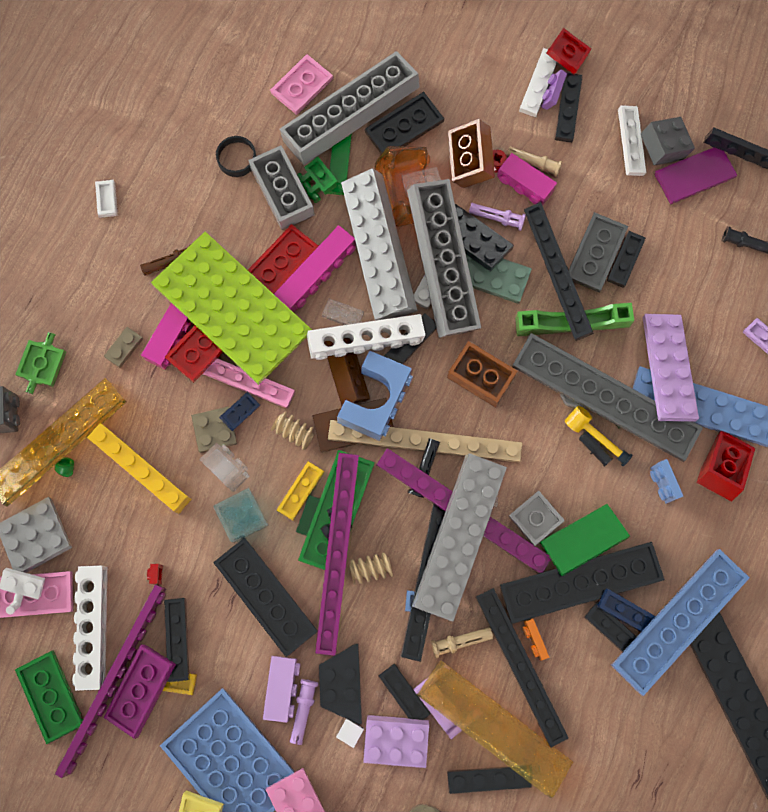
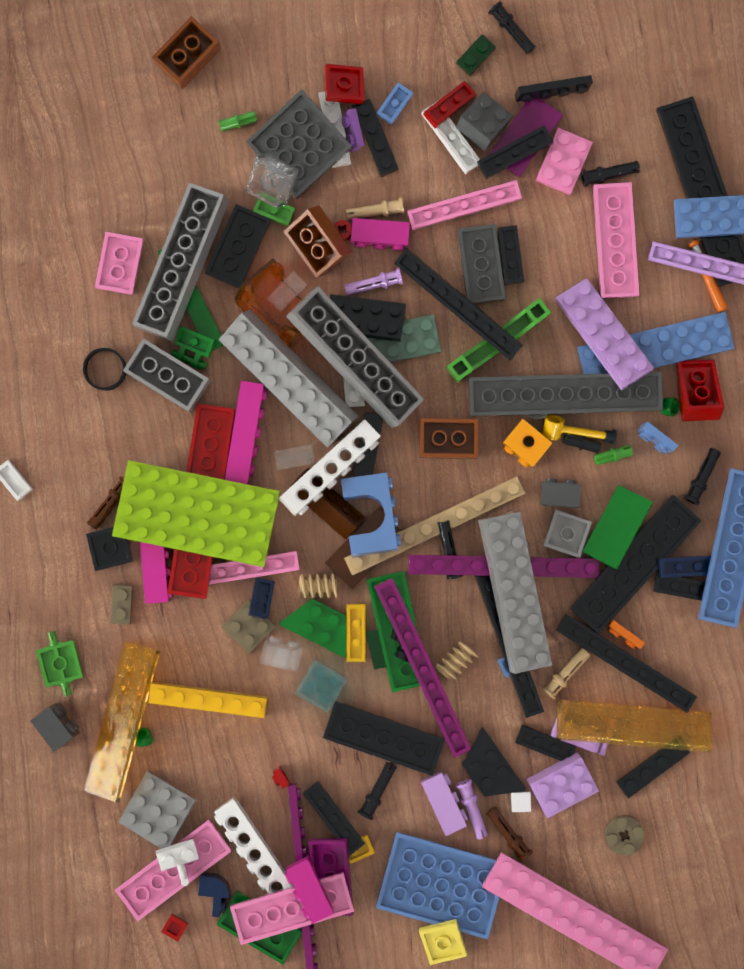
camera: 40 degrees left, 10 degrees up
none -> black plate [86,527,134,571]
none -> dark blue brick [198,872,231,917]
none -> bright green axle [219,111,257,132]
none -> bright pink plate [230,872,354,945]
none -> clear brick [245,153,299,208]
none -> dark grey plate [246,89,353,199]
none -> bright green plate [253,194,296,227]
none -> green wing [279,598,346,658]
none -> dark pink brick [285,856,334,924]
none -> black pin [357,761,397,820]
none -> medium blue plate [376,82,413,125]
none -> bright pink plate [407,180,522,230]
none -> red tile [423,81,477,129]
none -> dark green plate [456,34,496,76]
none -> black plate [477,125,553,179]
none -> reddish brown pin [486,806,533,862]
none -> black pin [488,1,536,55]
none -> light orange brick [502,419,552,468]
none -> bright pink plate [535,128,593,195]
none -> dark grey brick [539,478,581,508]
none -> bright pink plate [593,182,639,299]
none -> bright green axle [594,445,633,465]
none -> green tile [659,397,679,417]
none -> black pin [683,448,721,505]

